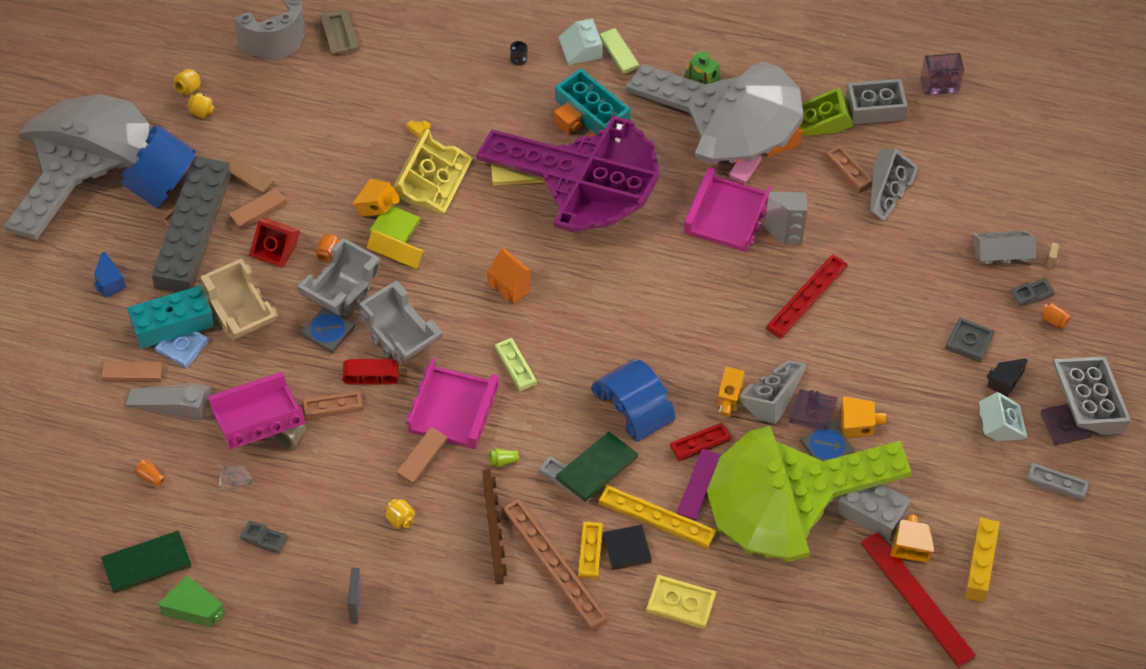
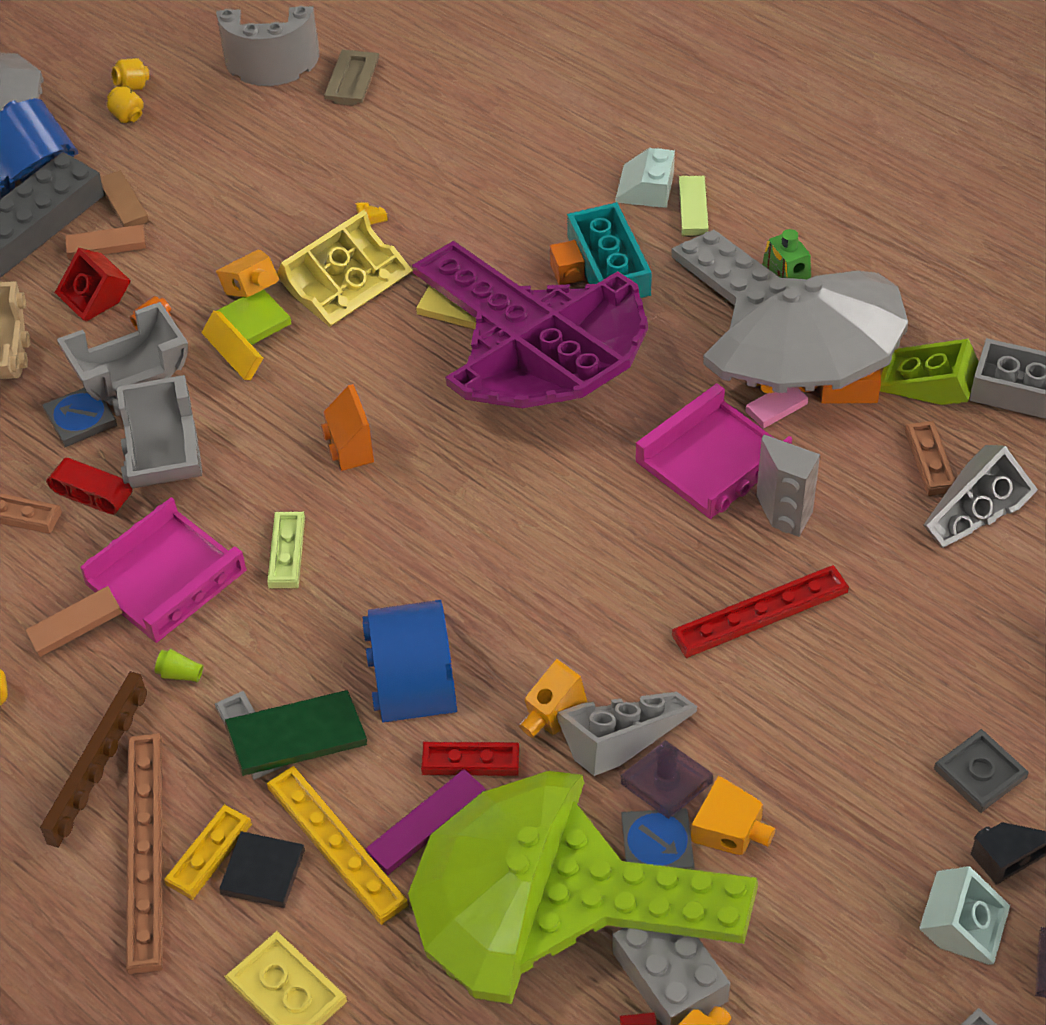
camera: 30 degrees right, 5 degrees down
black wheel [510,41,528,66] -> none

